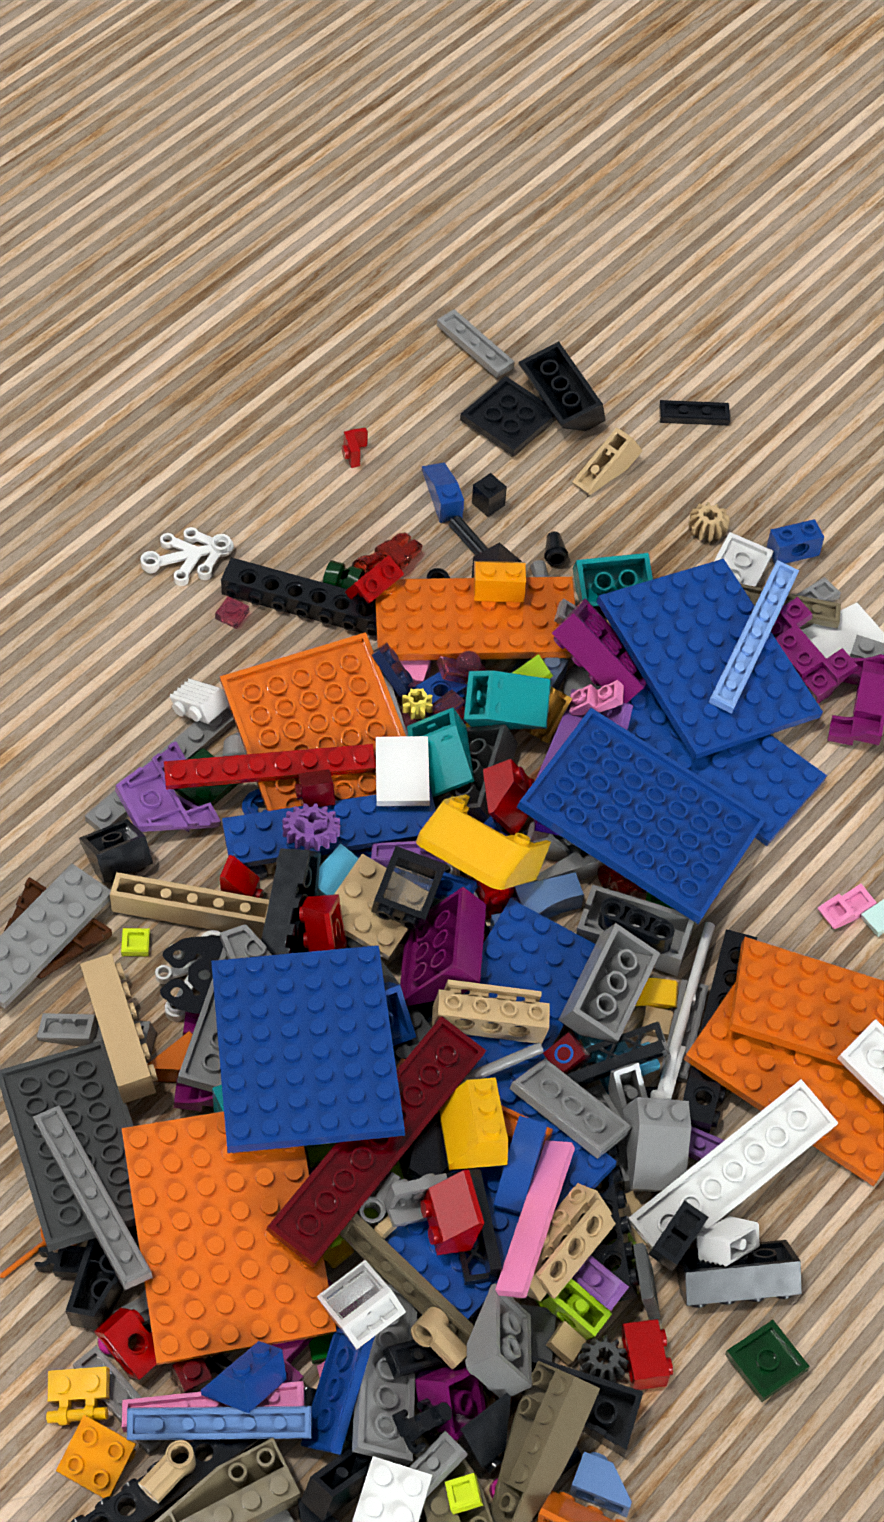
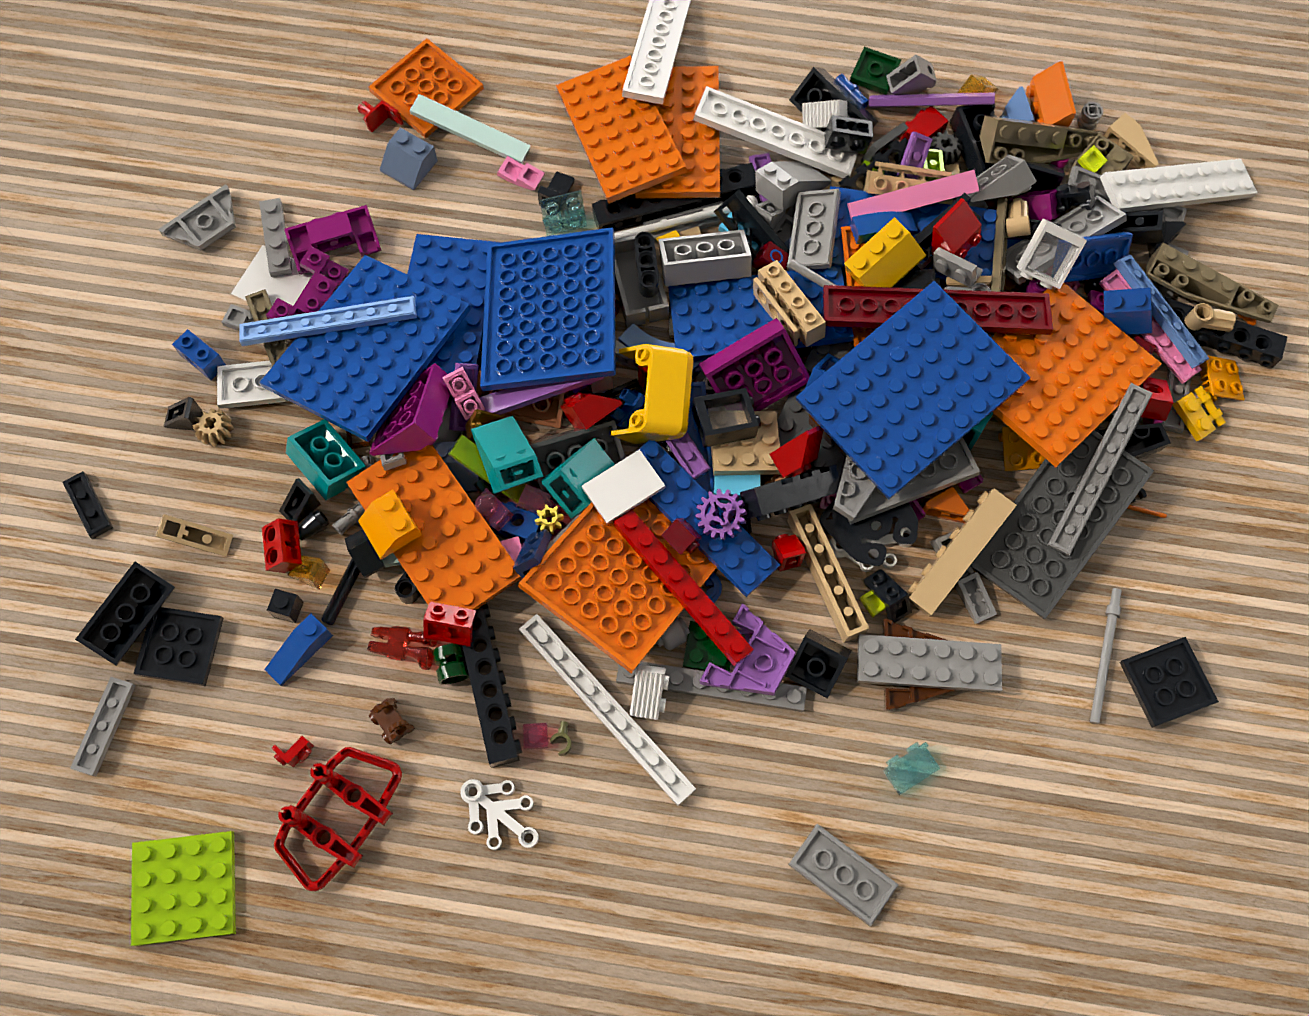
camera: 120 degrees left, 15 degrees up
none -> lime plate [131,831,236,946]
none -> black slope [164,397,203,431]
none -> red brick [262,518,302,573]
none -> red piece [274,747,402,892]
none -> black slope [279,478,321,523]
none -> clear yellow slope [288,556,330,590]
none -> reddish brown piece [369,698,415,745]
none -> white plate [519,614,696,806]
none -> black bracket [537,171,575,213]
none -> clear light blue hinge [539,190,587,236]
none -> olive piece [550,721,572,756]
none -> blue pin [835,73,869,108]
none -> black bracket [863,569,912,623]
none -> medium lavender tile [869,92,995,107]
none -> light grey torso [886,55,937,95]
none -> clear yellow slope [957,74,998,106]

